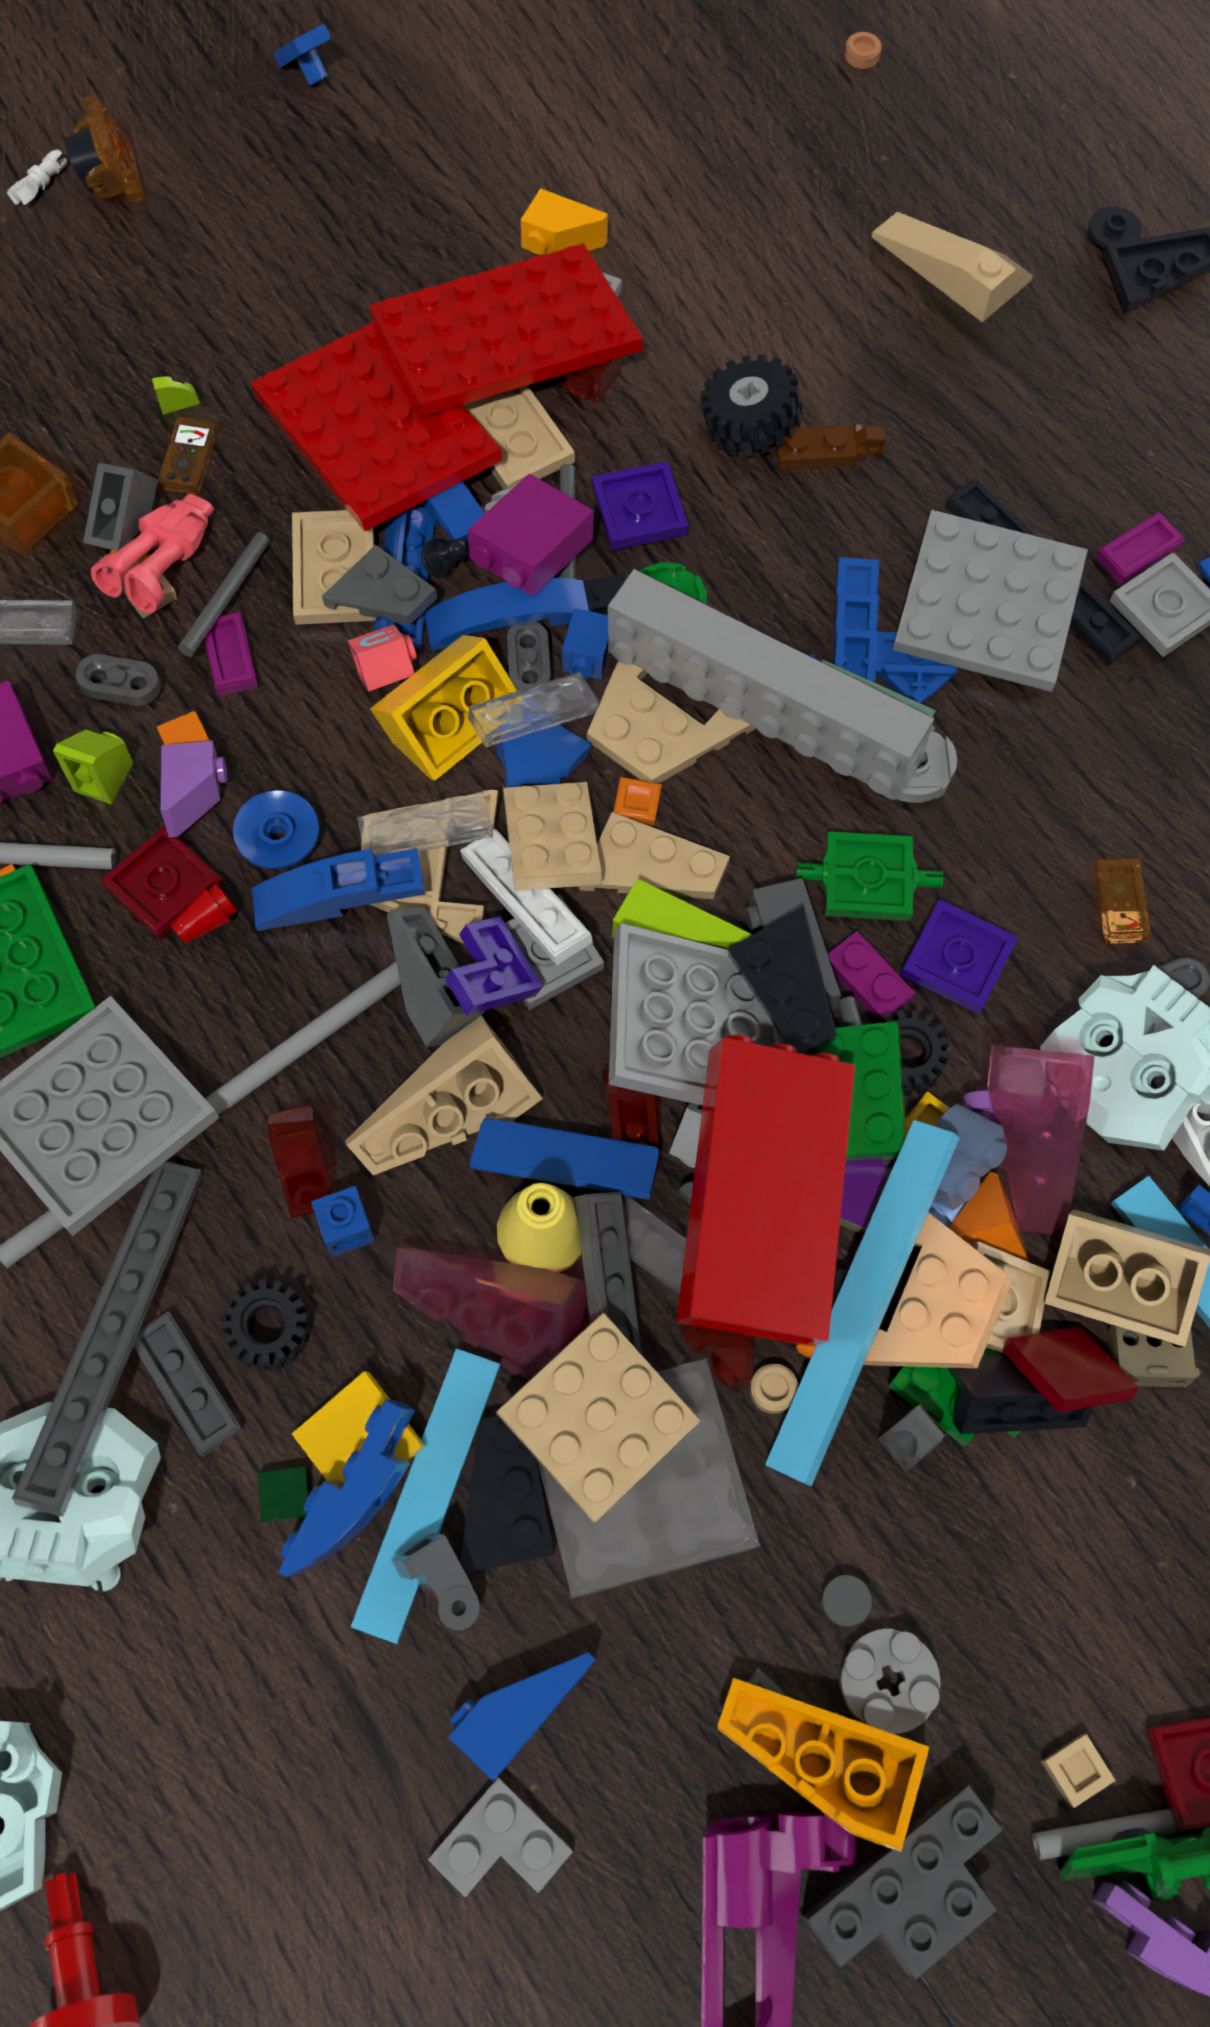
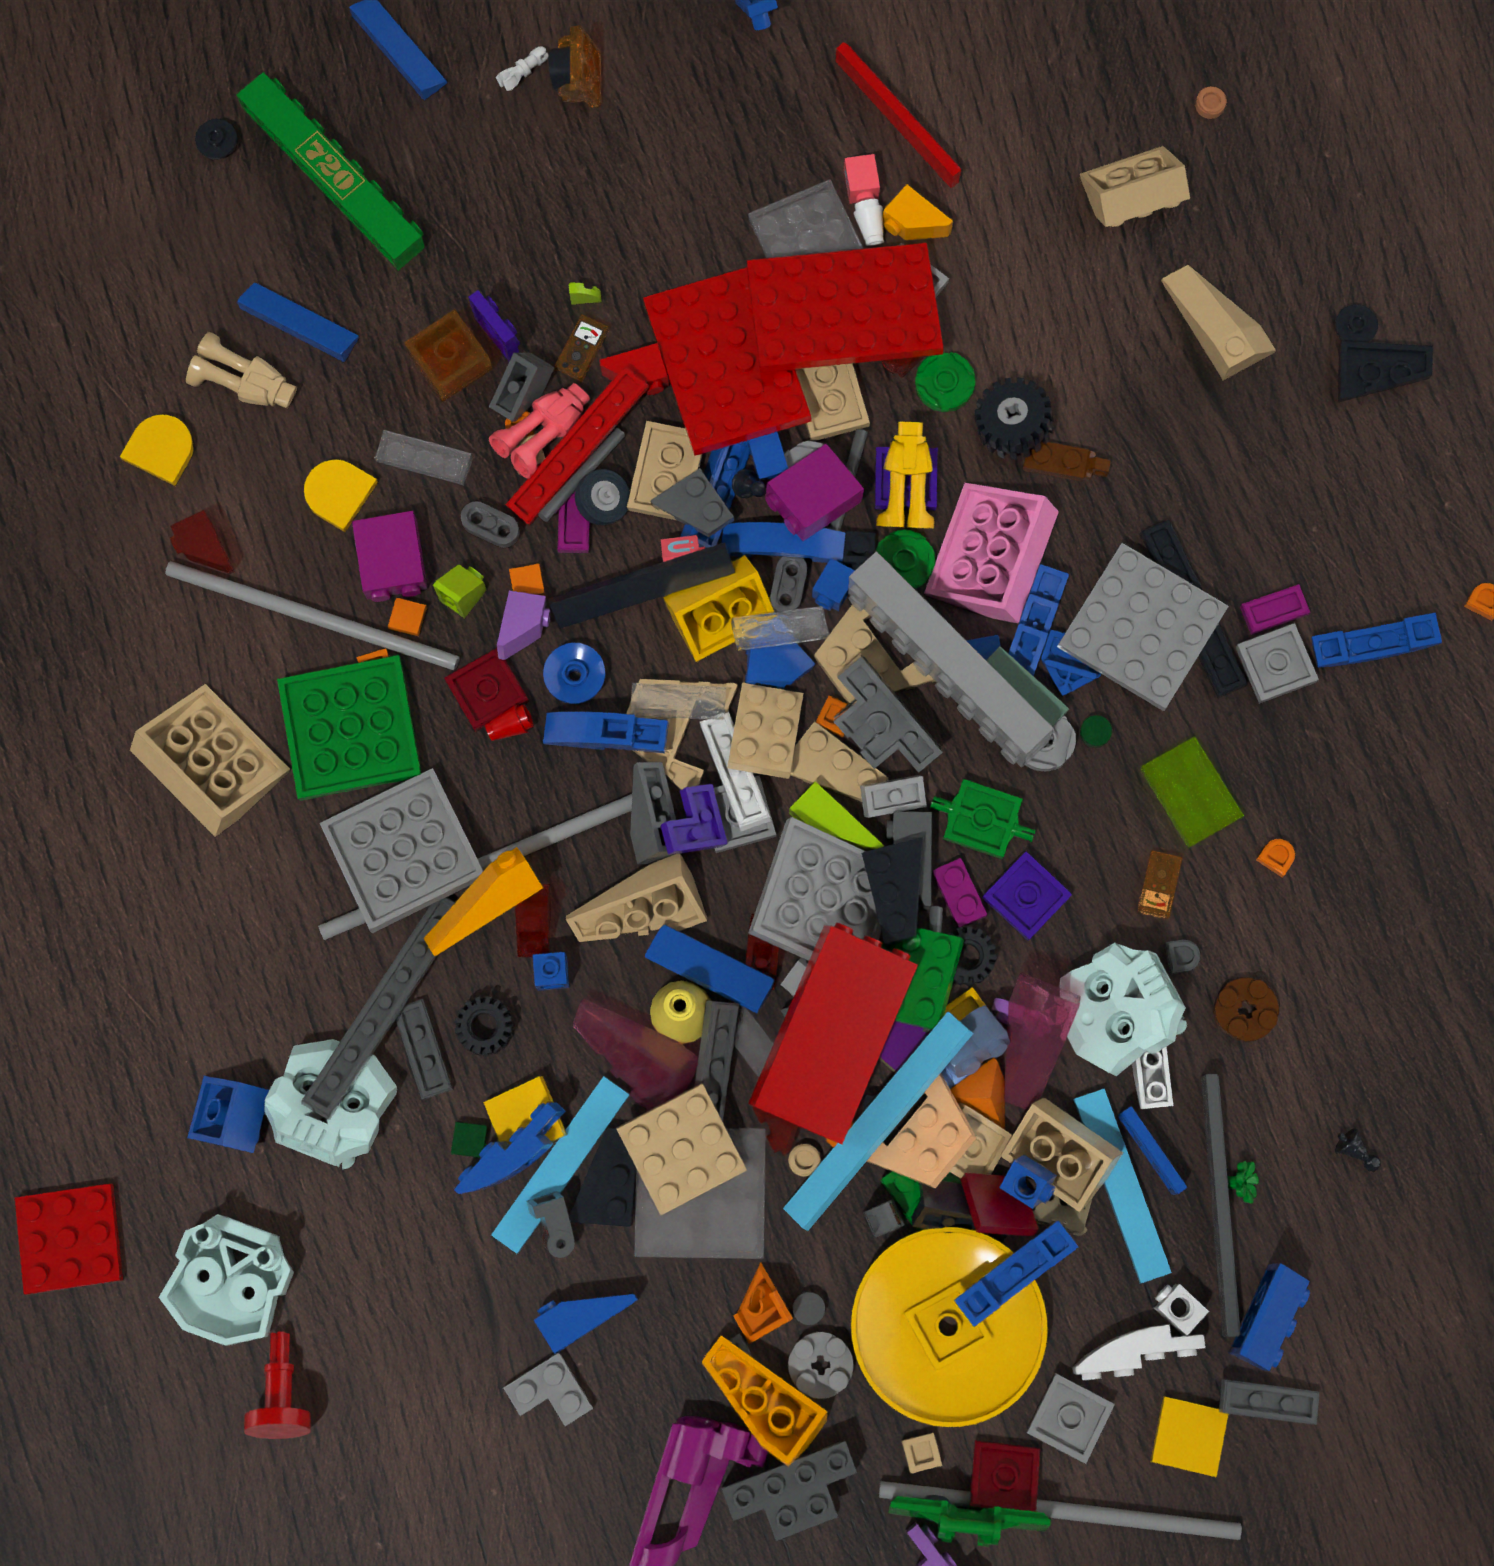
camera: 20 degrees right, 10 degrees up
none -> orange tile [388,598,427,637]
none -> light orange wedge [423,847,543,957]
none -> dark purple plate [468,290,520,362]
none -> red tile [506,365,649,525]
none -> black tile [549,542,735,629]
none -> black wheel [575,469,630,525]
none -> red slope [599,343,669,395]
none -> orange slope [733,1262,793,1344]
none -> clear plate [748,179,864,258]
none -> dark grey piece [833,653,943,773]
none -> red tile [835,42,961,188]
none -> coral brick [844,154,880,204]
none -> yellow dish [851,1227,1048,1427]
none -> white cone [853,199,884,246]
none -> light grey plate [860,775,927,818]
none -> yellow piece [876,422,934,529]
none -> green tile [915,352,975,412]
none -> bright pink slope [924,483,1059,623]
none -> blue slope [954,1220,1078,1327]
none -> blue brick [999,1155,1057,1209]
none -> tan slope [1080,146,1190,227]
none -> dark green tile [1080,715,1112,748]
none -> clear neon green plate [1140,736,1244,848]

